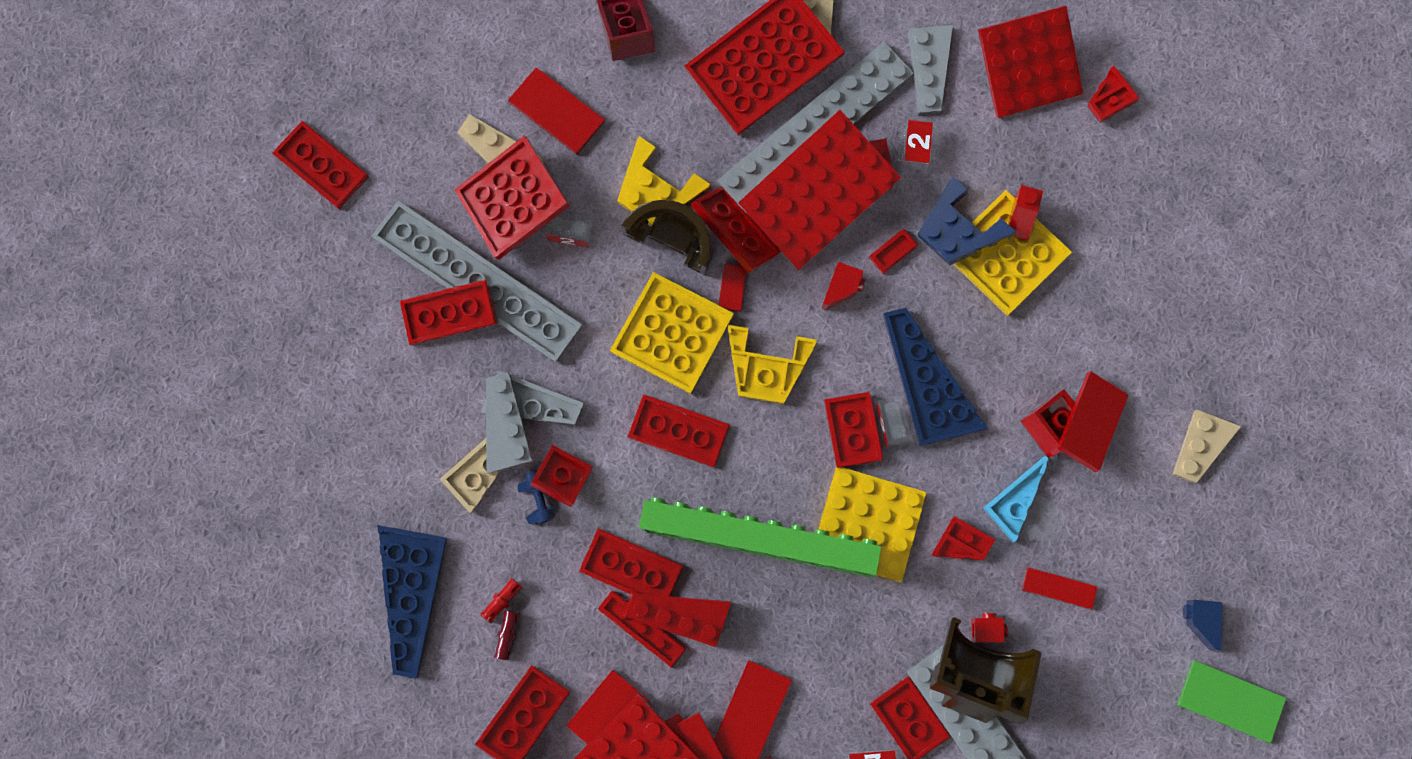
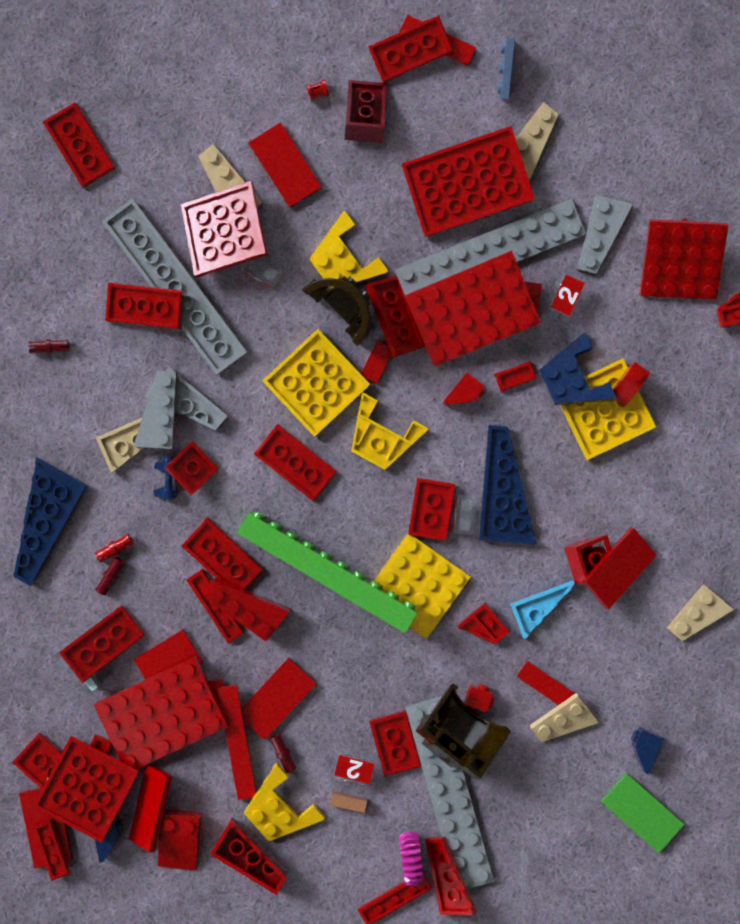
camera: 15 degrees right, 10 degrees up
none -> dark red pin [28,339,69,354]
none -> red bush [306,79,329,102]
none -> tan wing [530,693,599,742]

